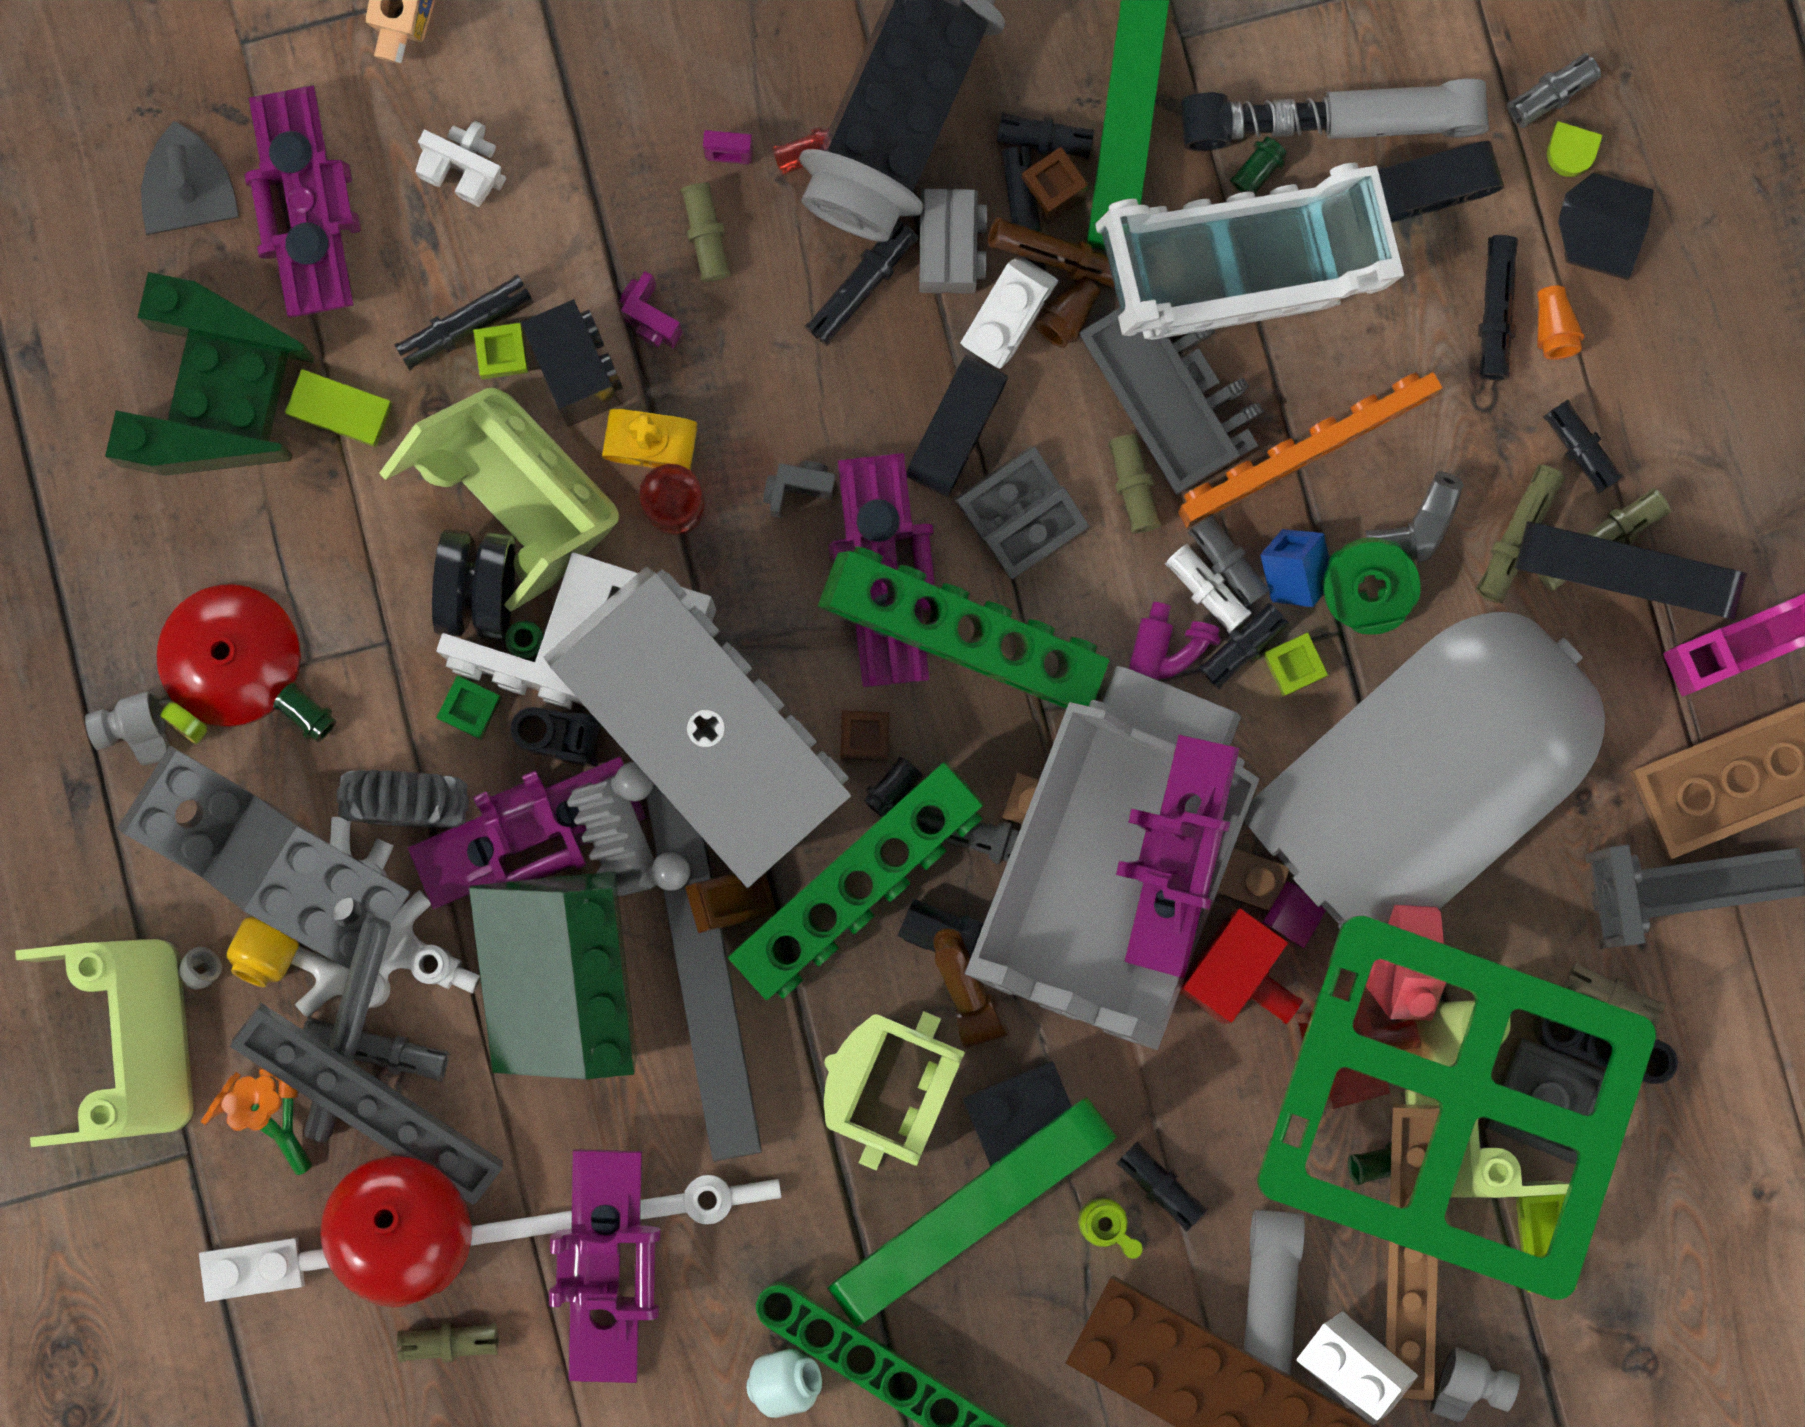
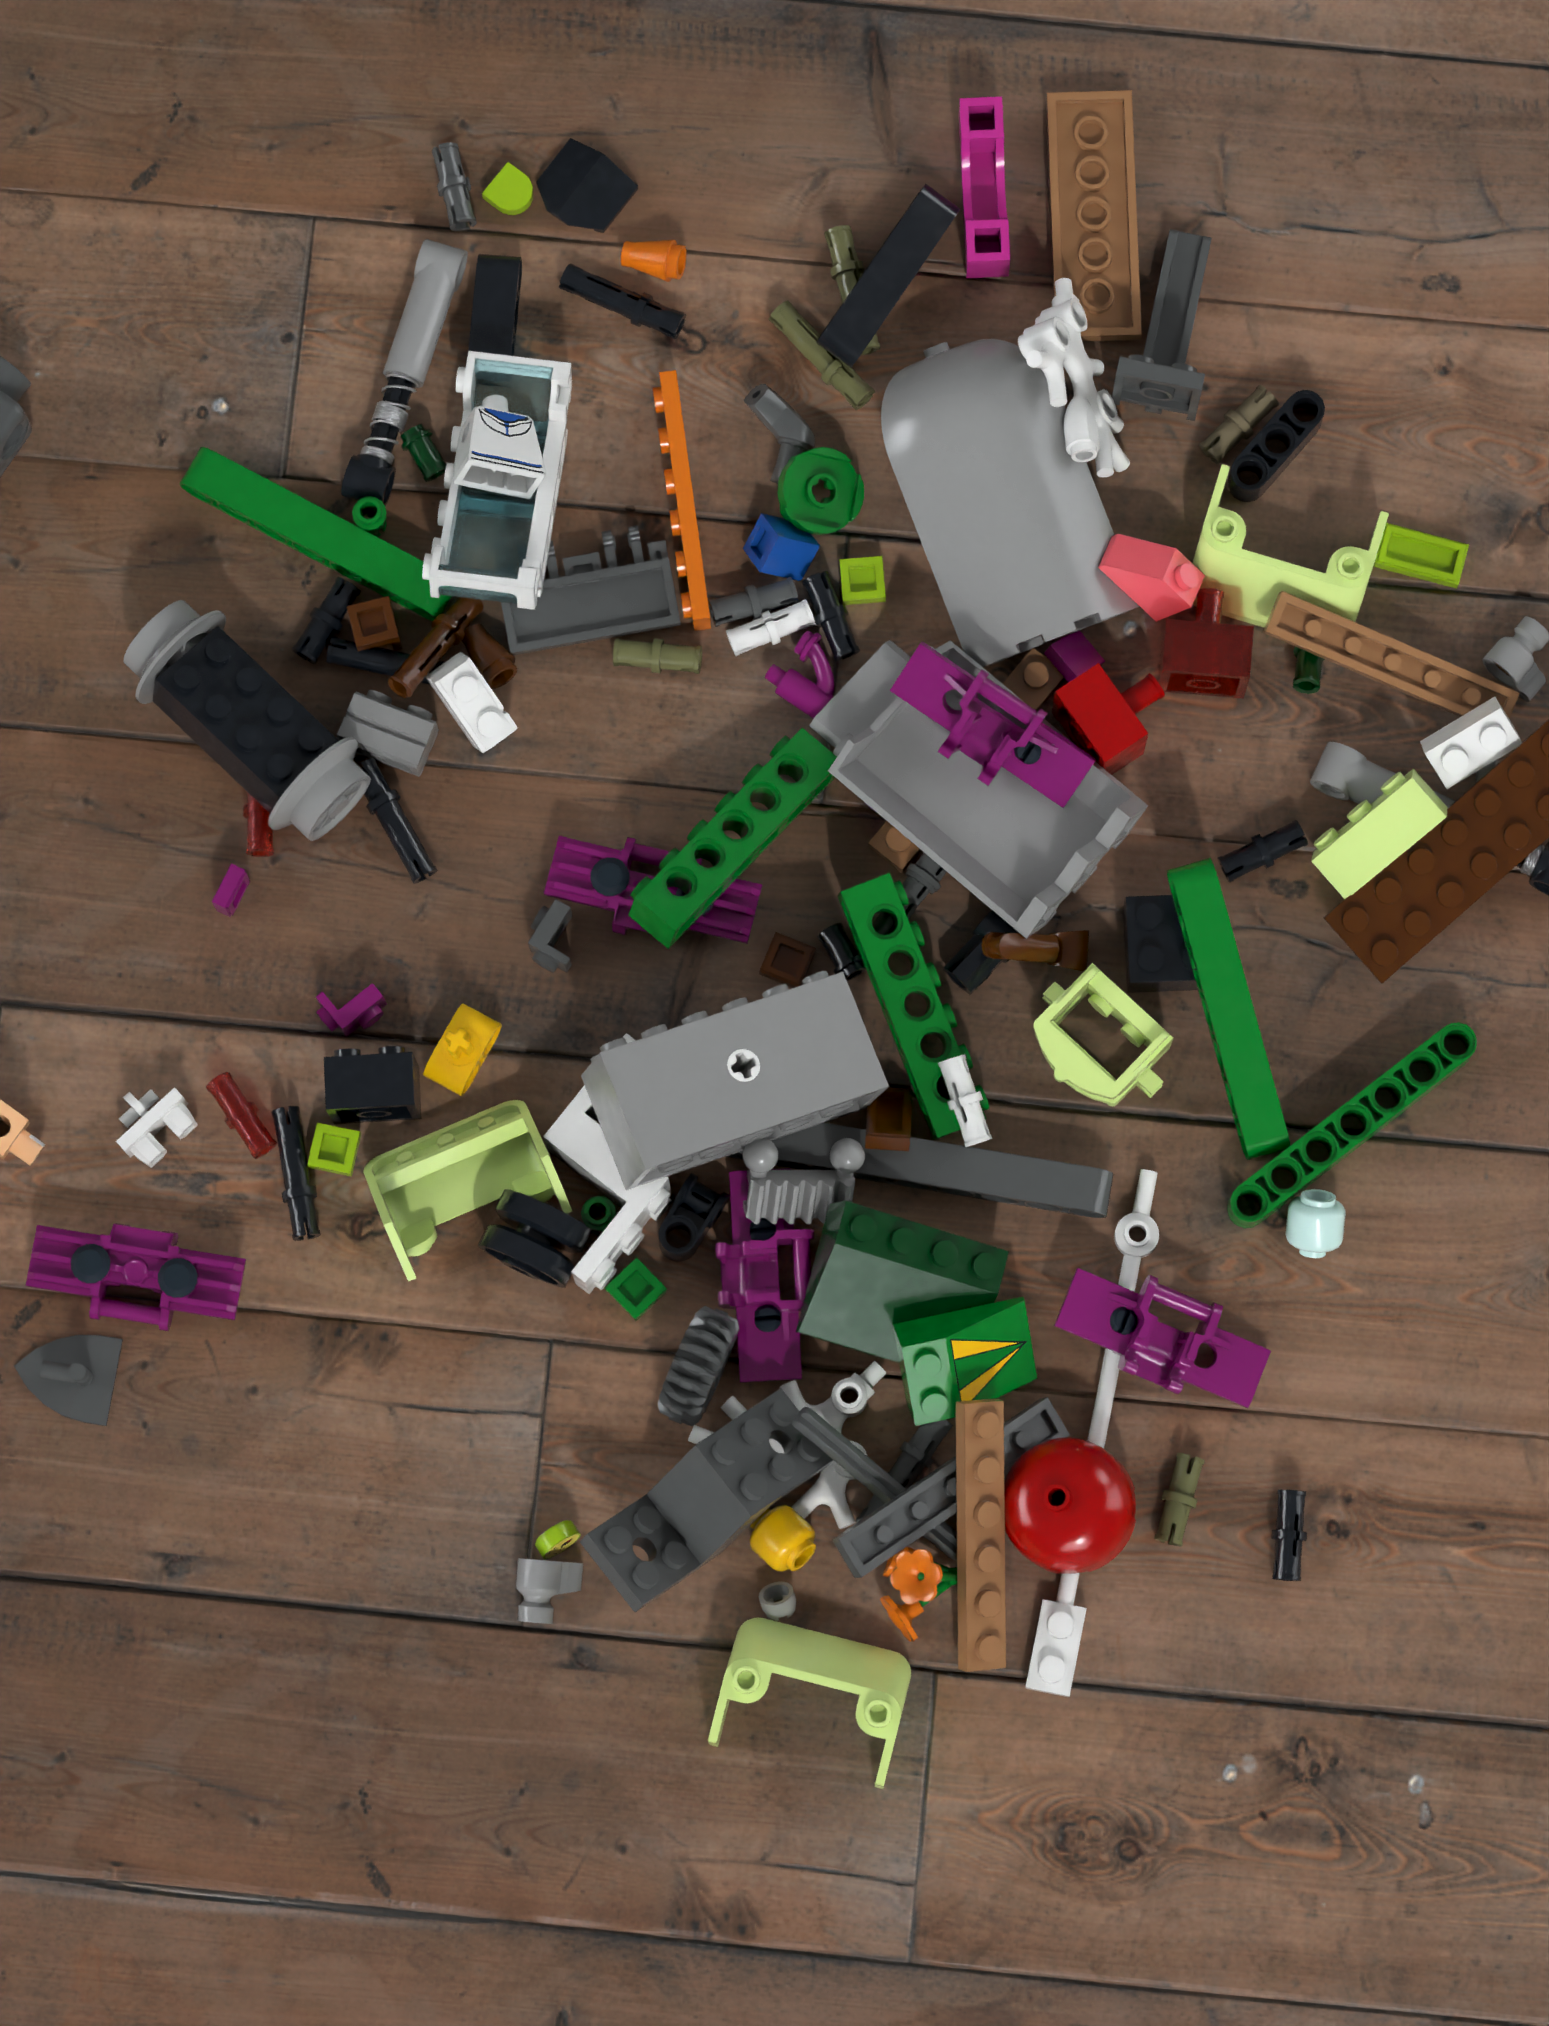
camera: 65 degrees left, 5 degrees down
dark green wedge [105,272,315,476] -> none
red dish [157,584,301,727] -> none
dark green pin [273,683,336,742] -> none
lime tile [285,369,393,448] -> none
clear red wheel [639,464,706,536] -> none
olive pin [681,182,731,282] -> none
black beam [906,355,1009,497] -> none
dark grey slope [953,445,1090,580] -> none
lime piece [1078,1197,1143,1259] -> none
green window [1257,916,1656,1300] -> none
dark grey tile [1484,1038,1605,1165] -> none
black pin [1543,399,1623,494] -> none
none -> clear red pin [206,1072,277,1159]
none -> green pin [352,496,387,537]
none -> white torso [453,395,546,499]
none -> green slope [893,1297,1037,1426]
none -> white pin [938,1054,993,1147]
none -> medium nougat plate [956,1398,1006,1672]
none -> white plant [1018,278,1130,477]
none -> yellowish green brick [1311,769,1448,899]

